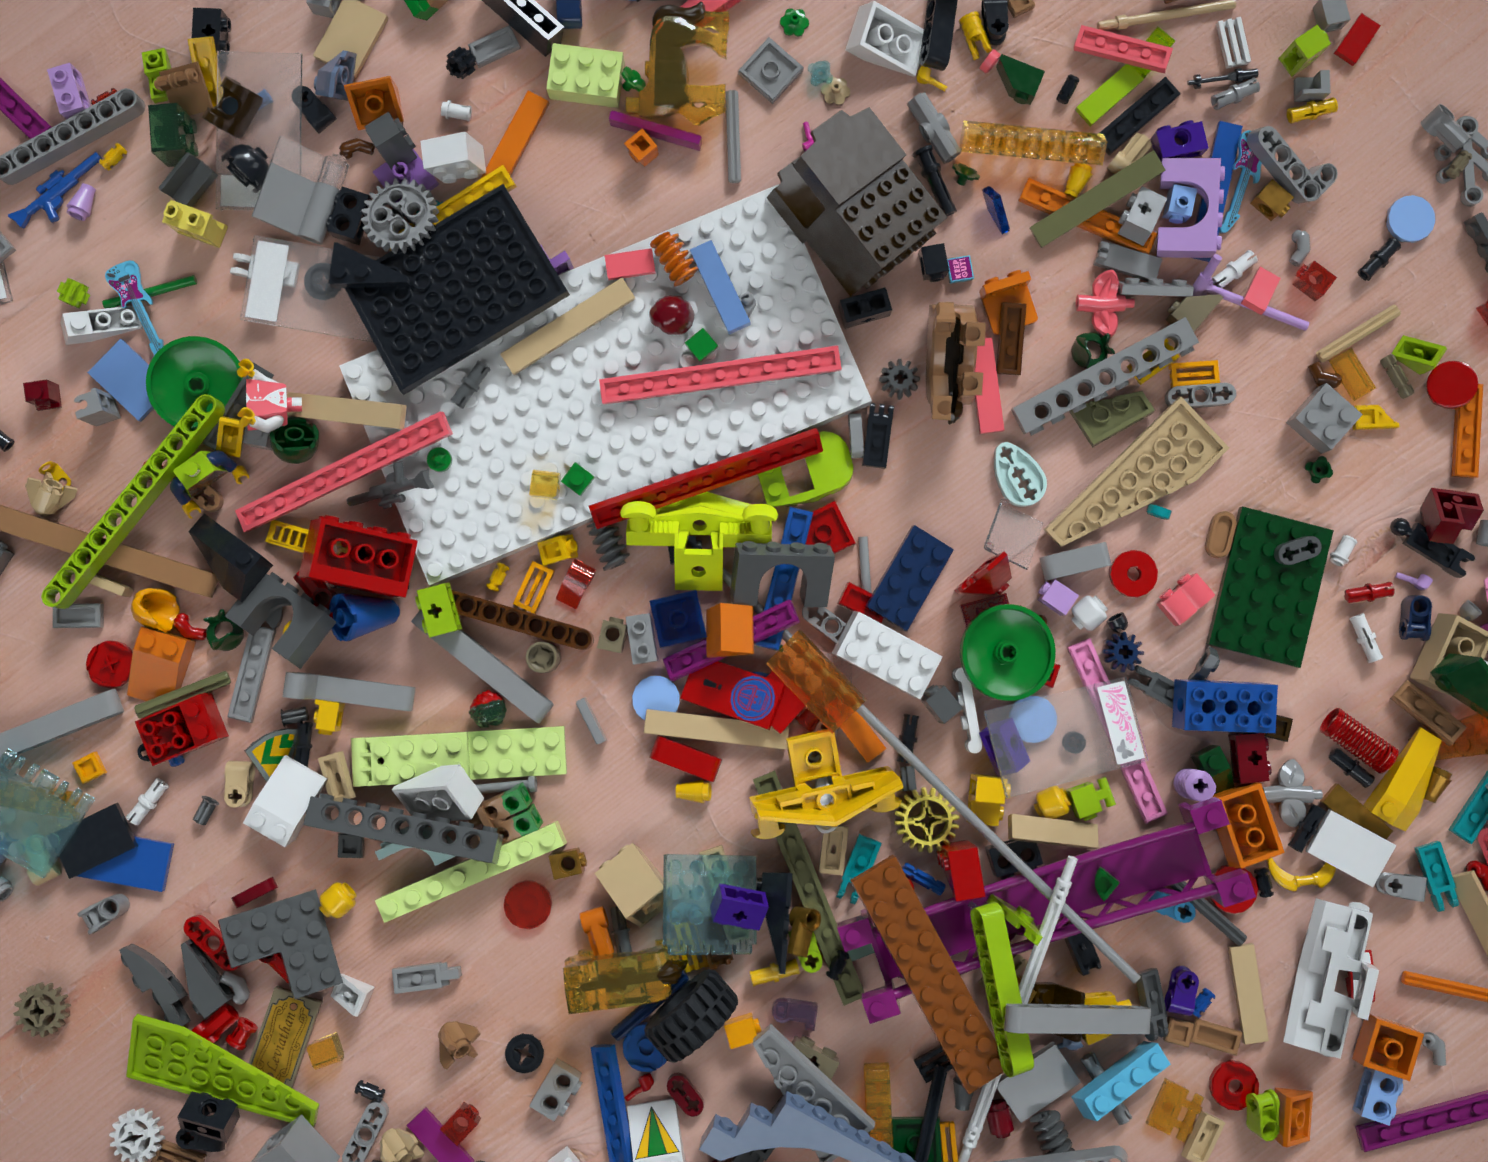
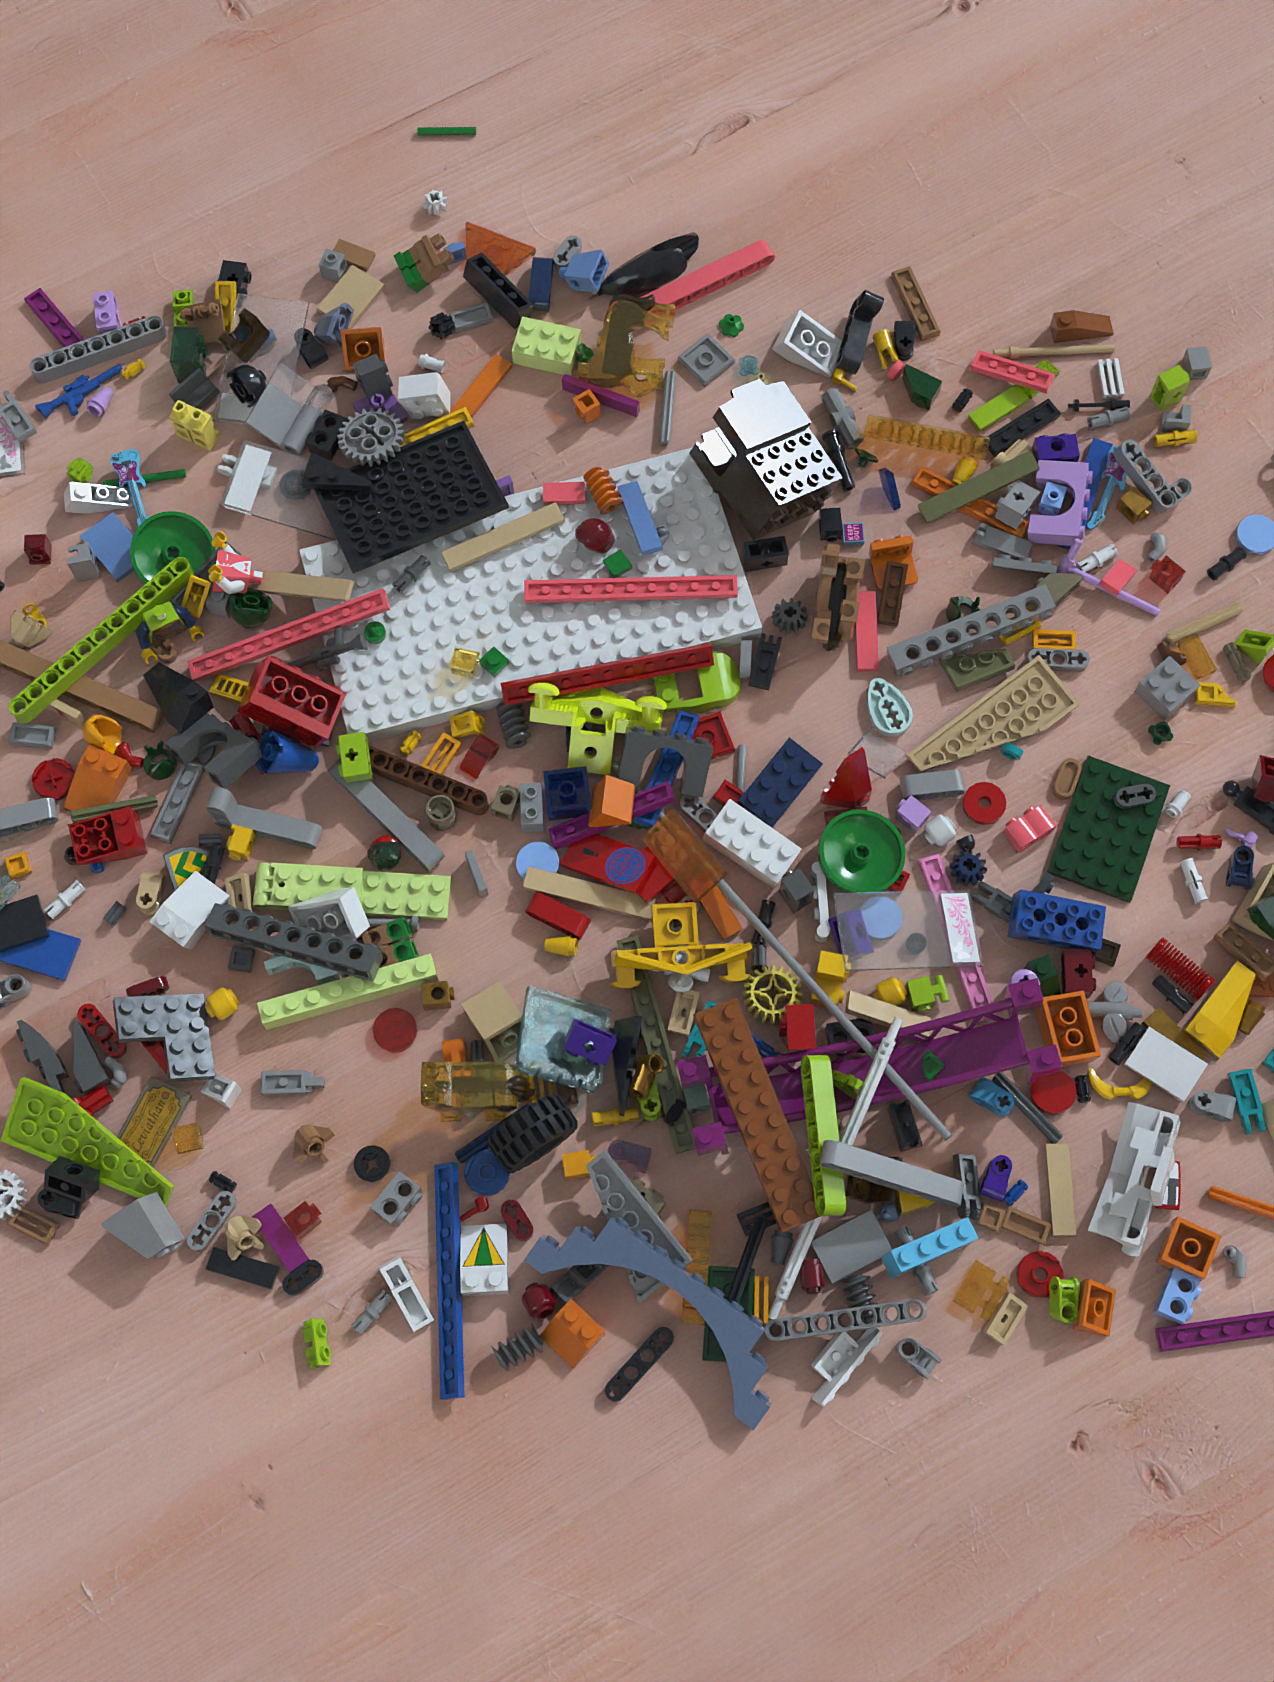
camera: 10 degrees right, 15 degrees down
red bush [226,1017,258,1050] -> none
coral plant [1076,270,1135,337] -> none
red tile [1333,13,1381,66] -> none

